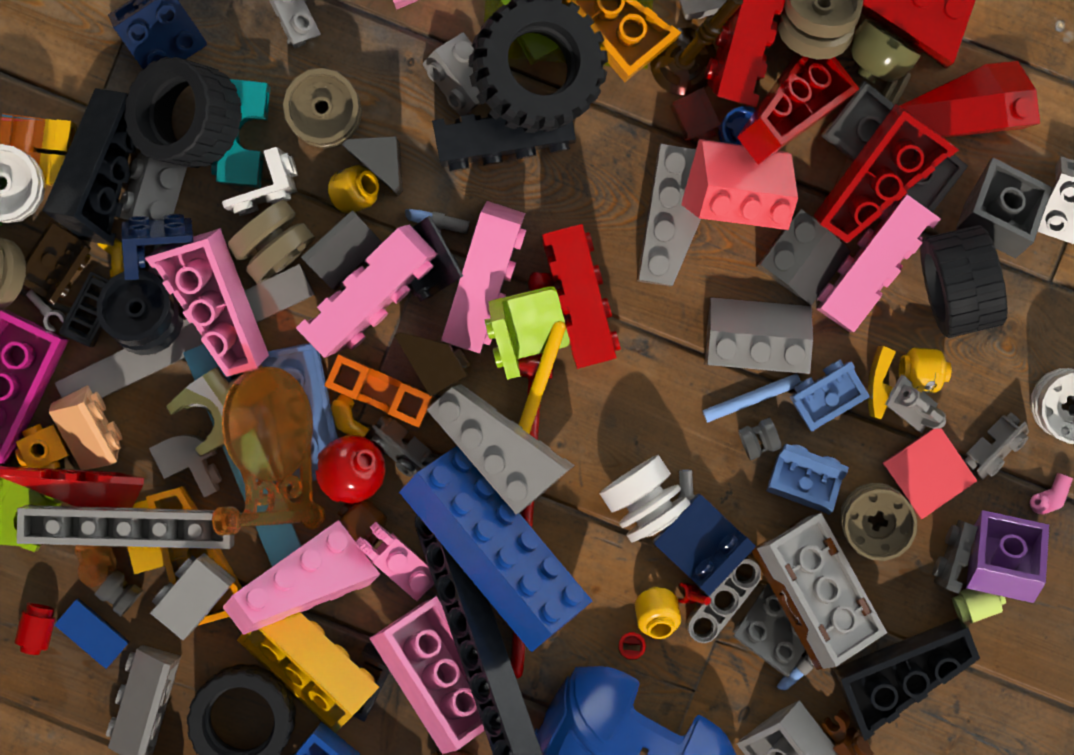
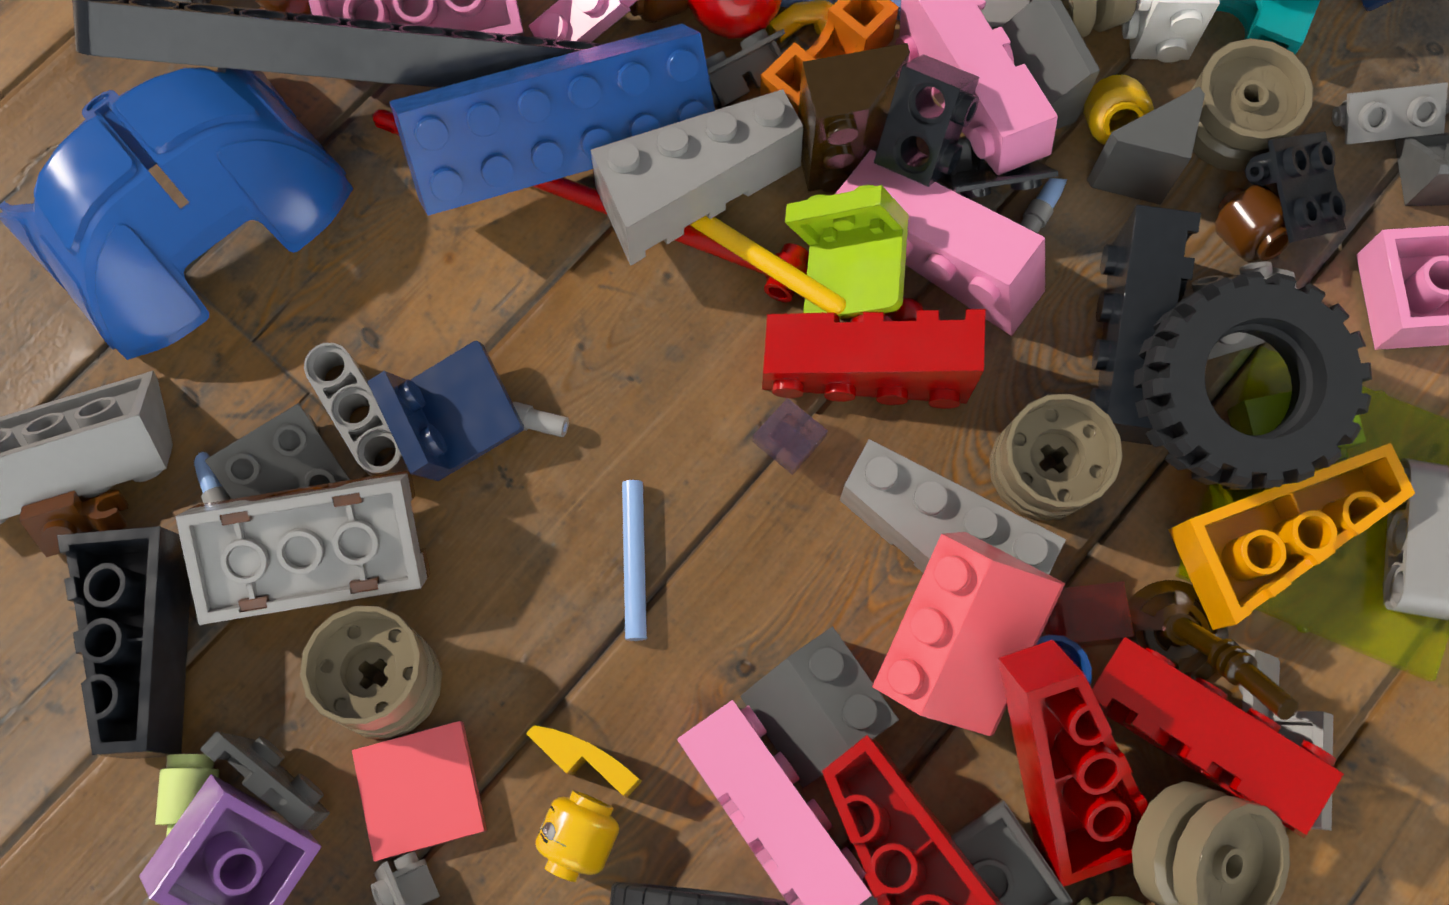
camera: 115 degrees right, 15 degrees down
white wheel [599,455,691,543] -> none
red hinge [618,632,646,660] -> none
yellow head [635,587,681,639] -> none
red hand [678,583,711,605] -> none
light grey slope [704,297,813,374] -> none
dark grey wheel [738,417,782,461] -> none
medium blue bracket [766,444,849,515] -> none
medium blue bracket [789,359,870,432] -> none
light grey hinge [885,374,946,433] -> none
none -> tile [753,398,828,475]
none -> black brick [873,54,980,187]
none -> dark tan wheel [989,394,1123,520]
none -> reddish brown head [1215,186,1290,261]
none -> black hinge [1245,131,1346,243]

